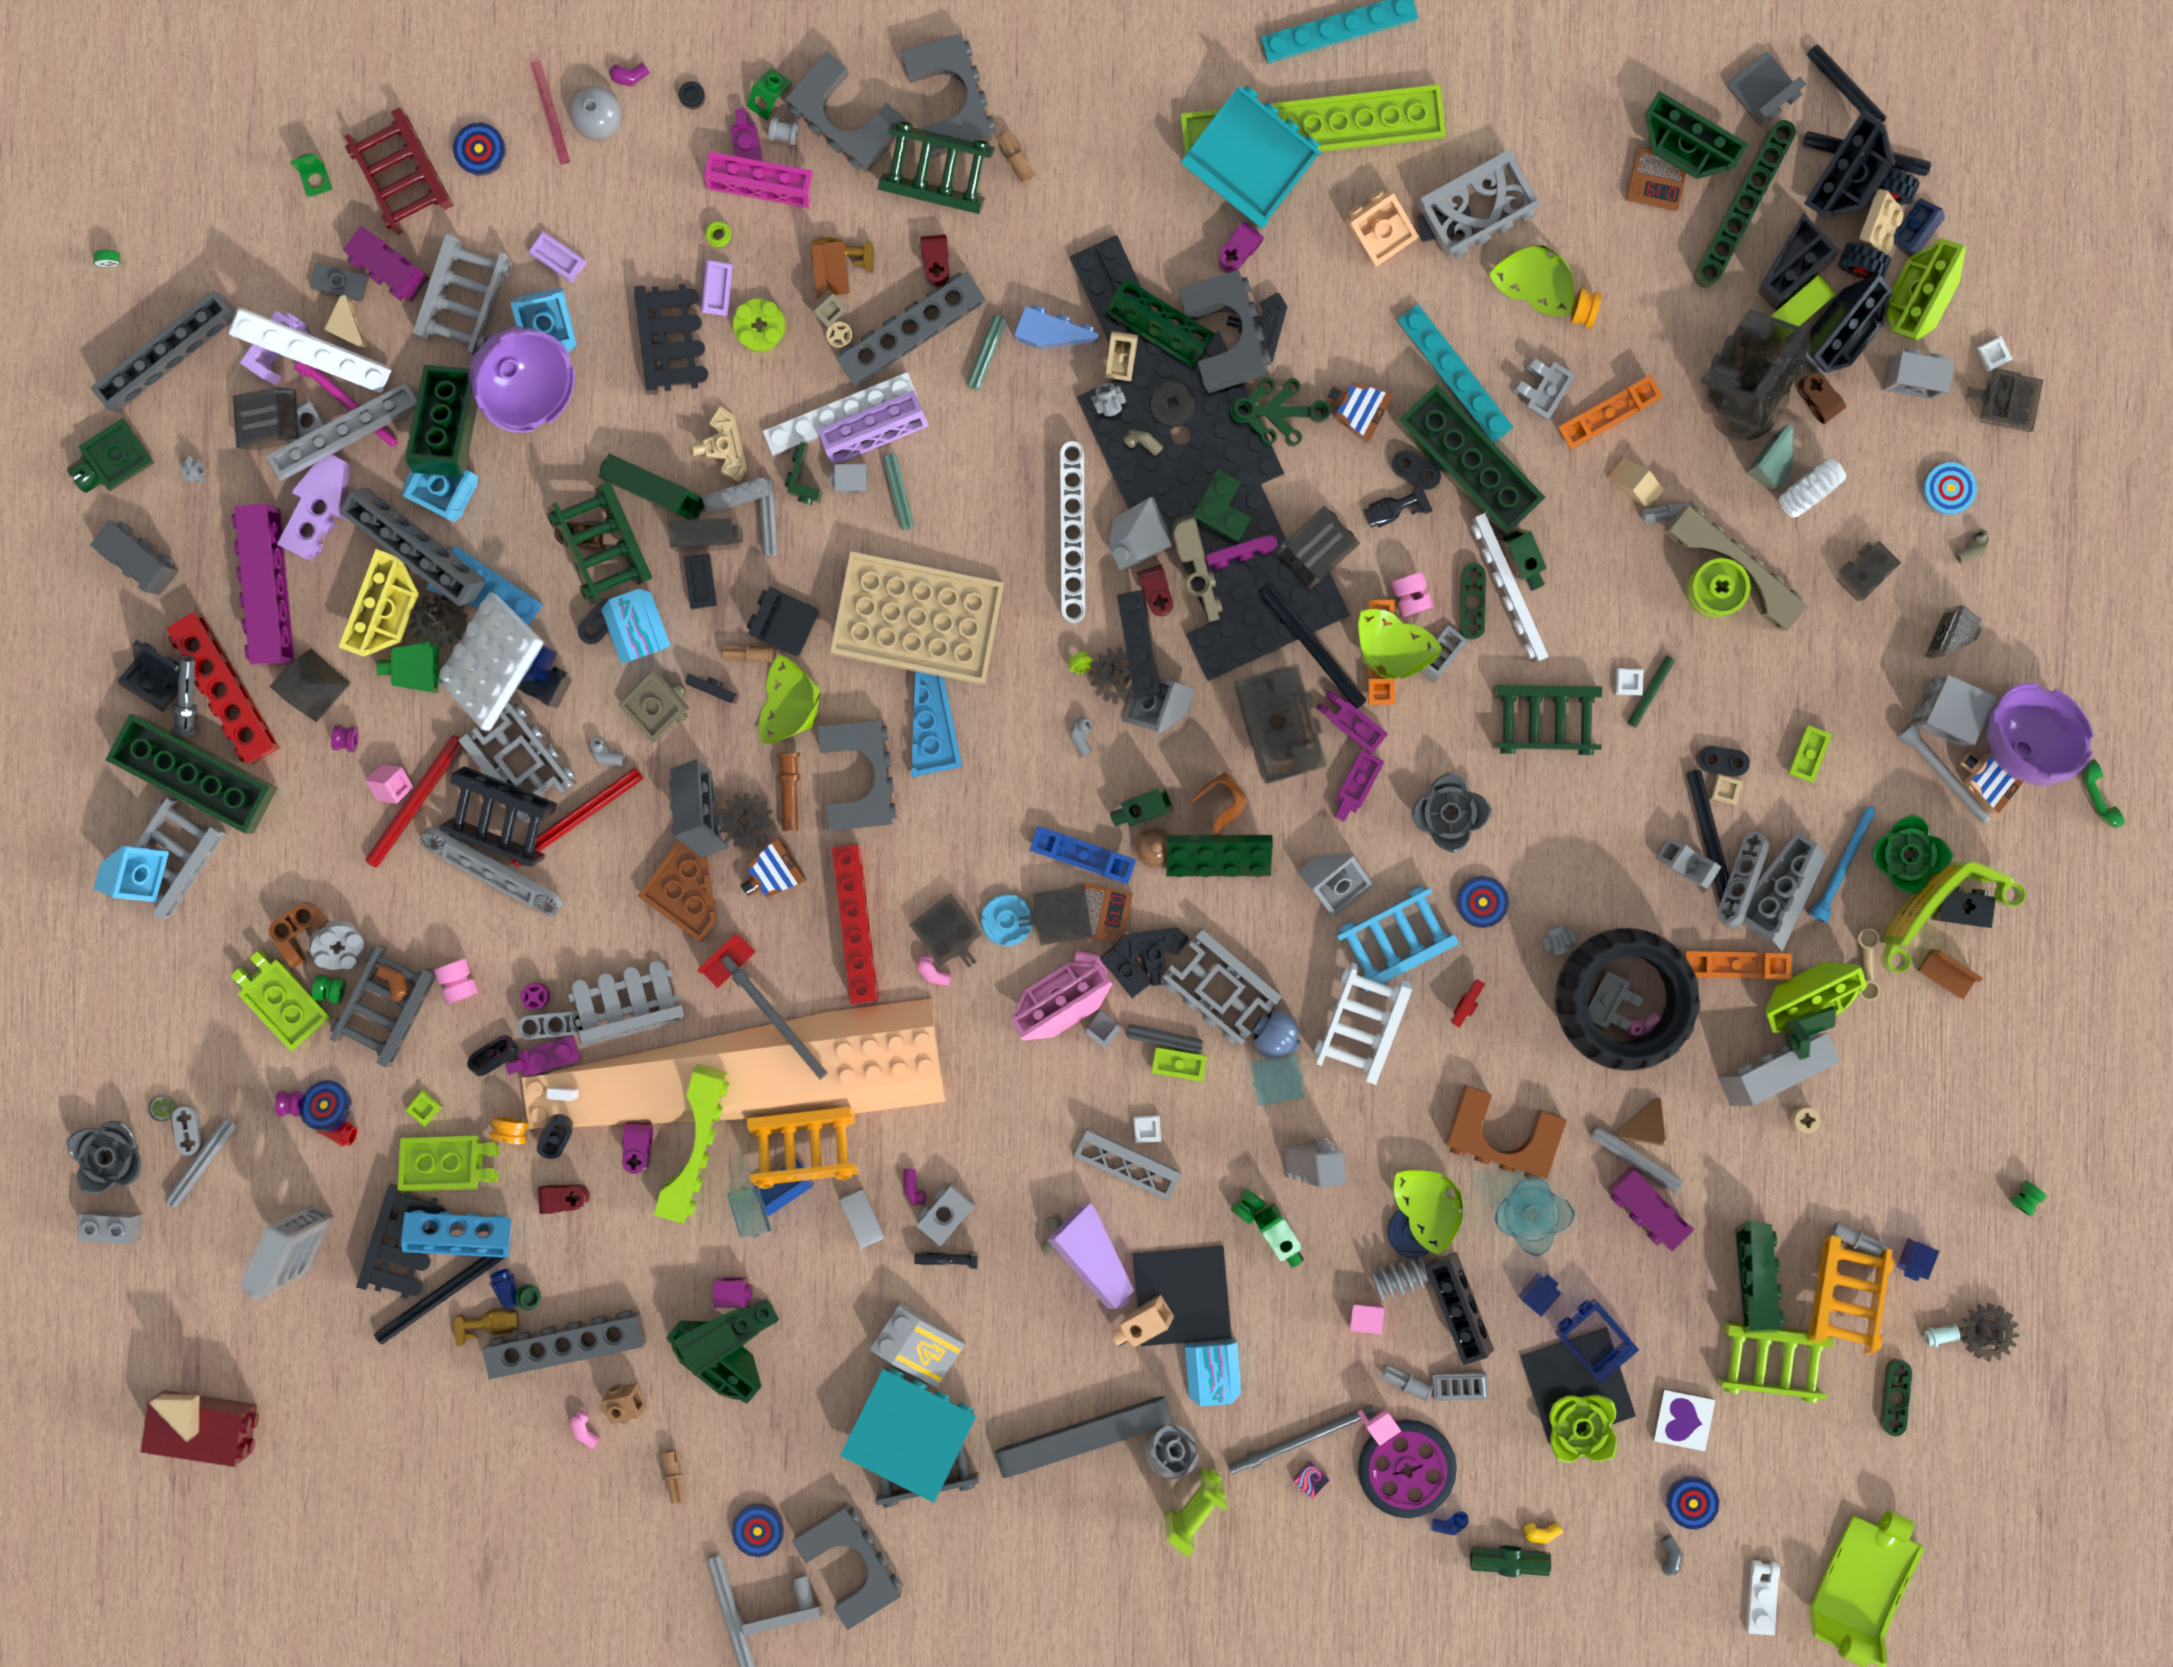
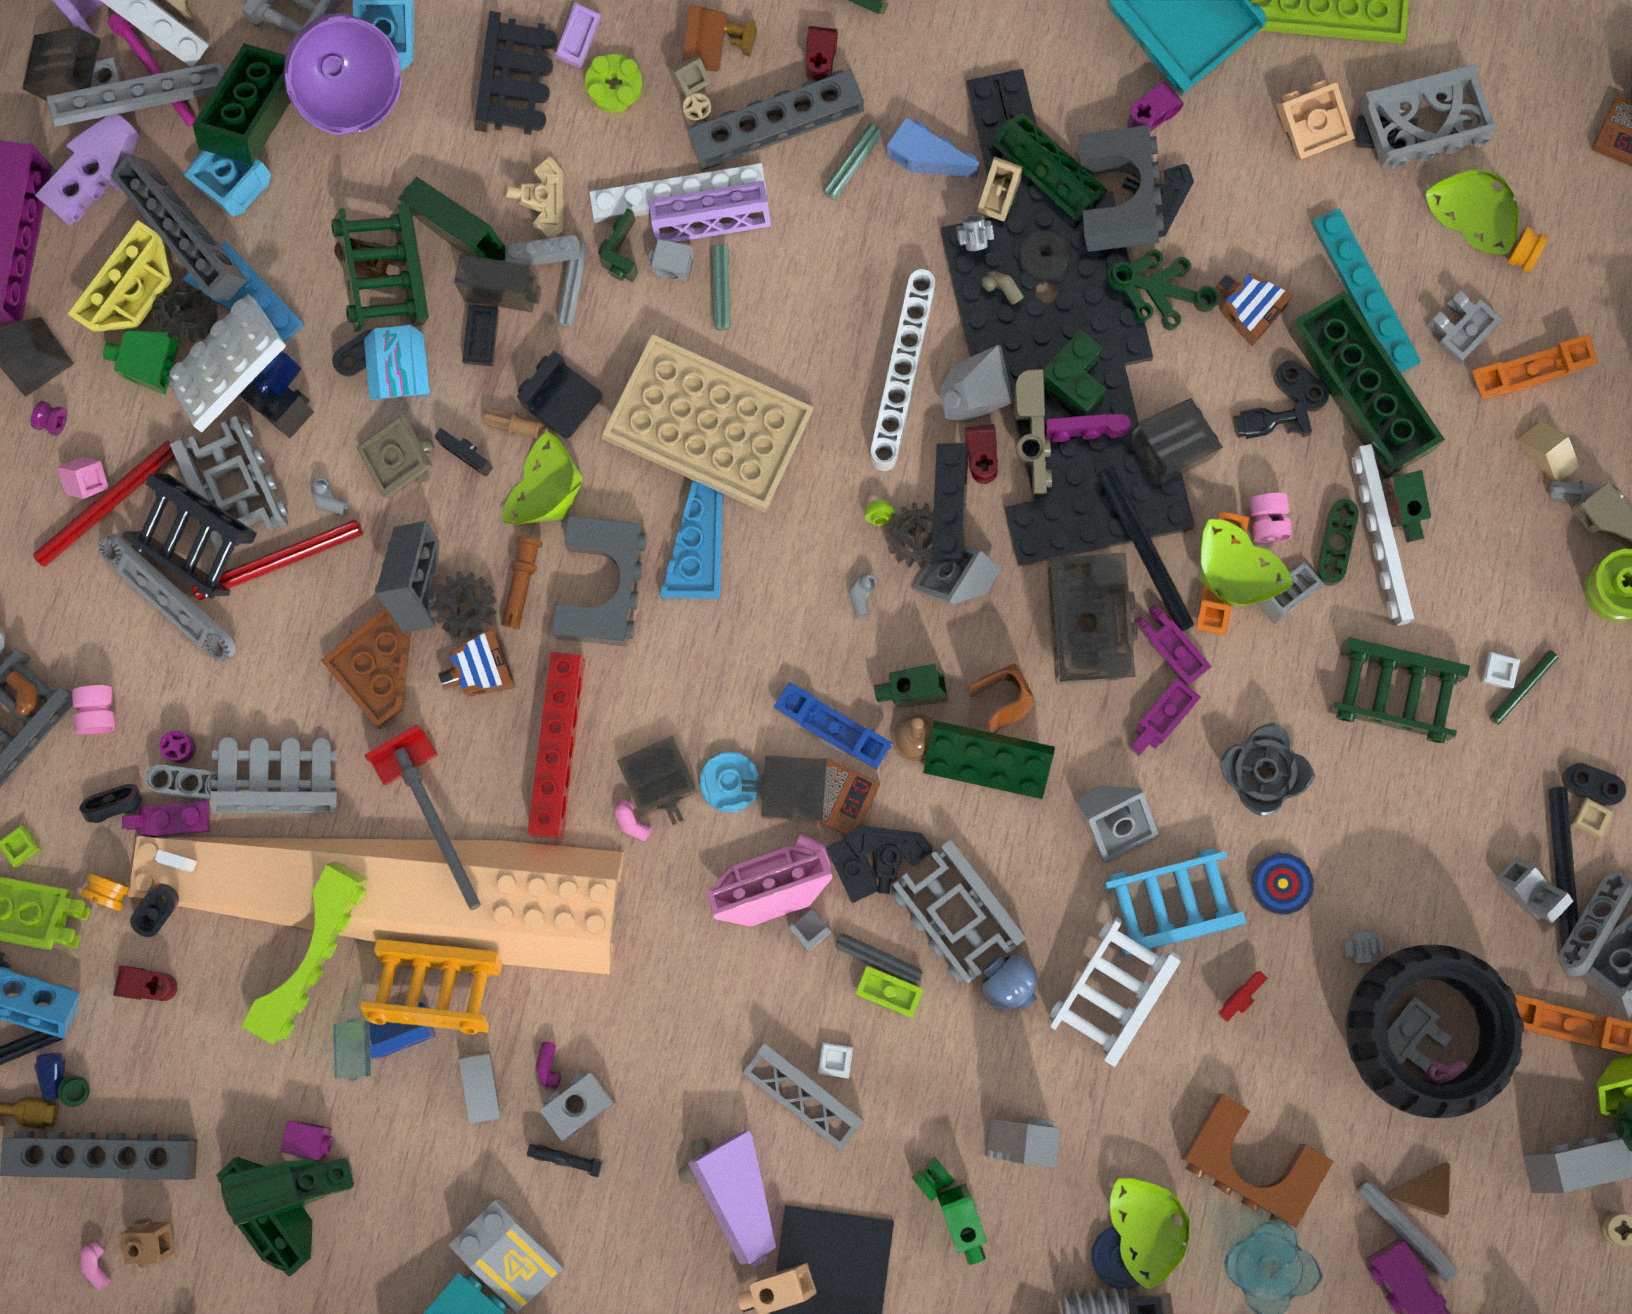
camera: 25 degrees right, 10 degrees down
magenta piece [622,1123,653,1174] -> none
clear light blue piece [1252,1055,1304,1106] -> none

